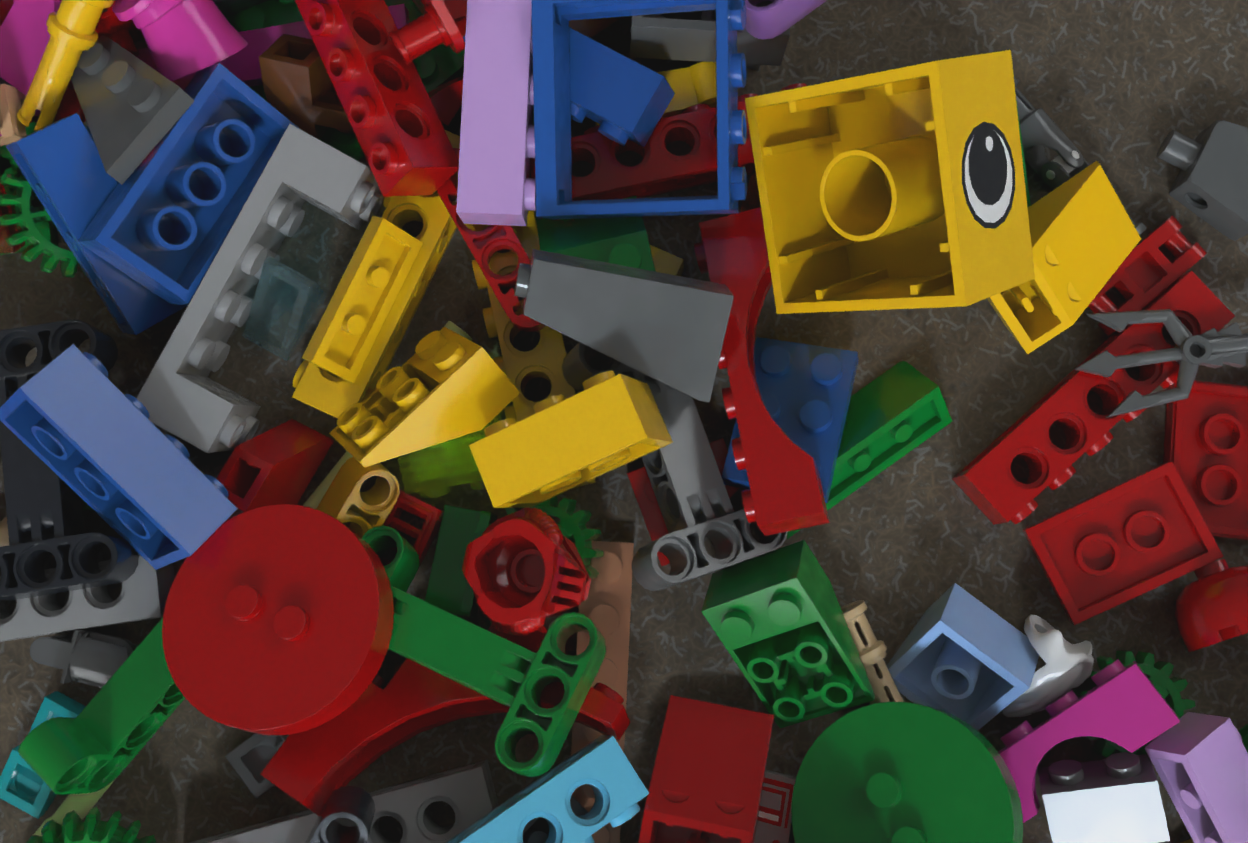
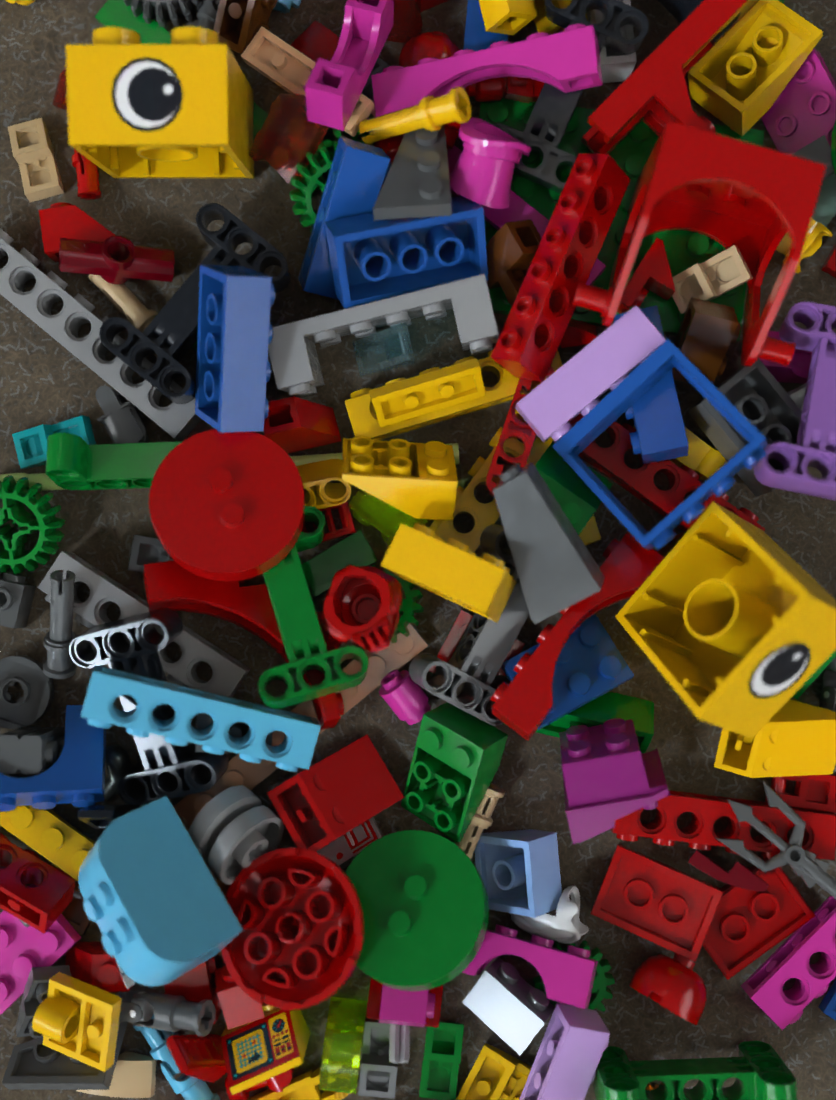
camera: 50 degrees right, 5 degrees up
none -> dark pink brick [379,670,431,725]
none -> magenta piece [559,718,669,844]
none -> dark red slope [688,849,769,892]

